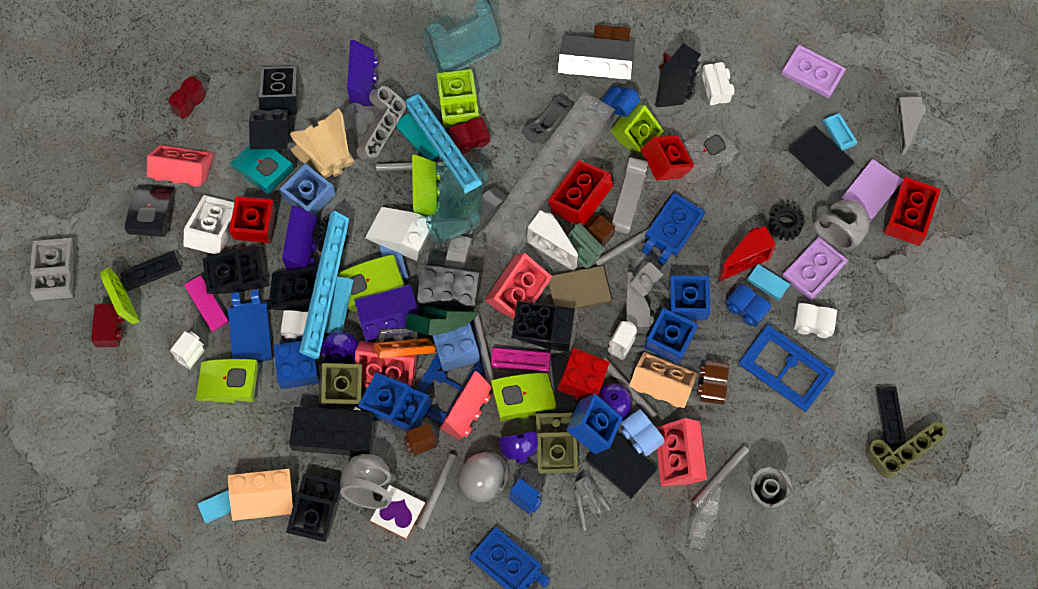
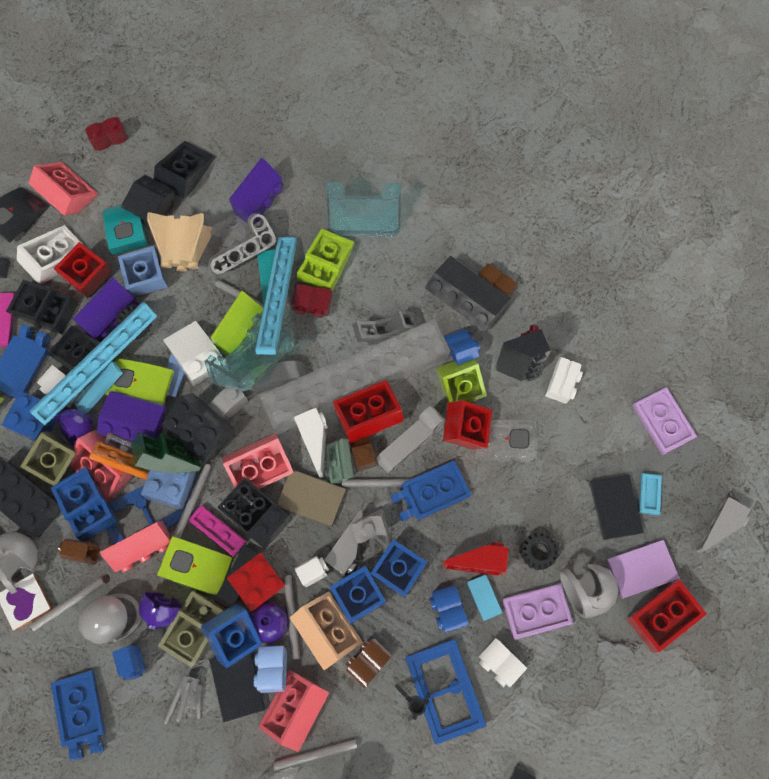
camera: 35 degrees right, 5 degrees up
none -> black plant [395,684,431,720]

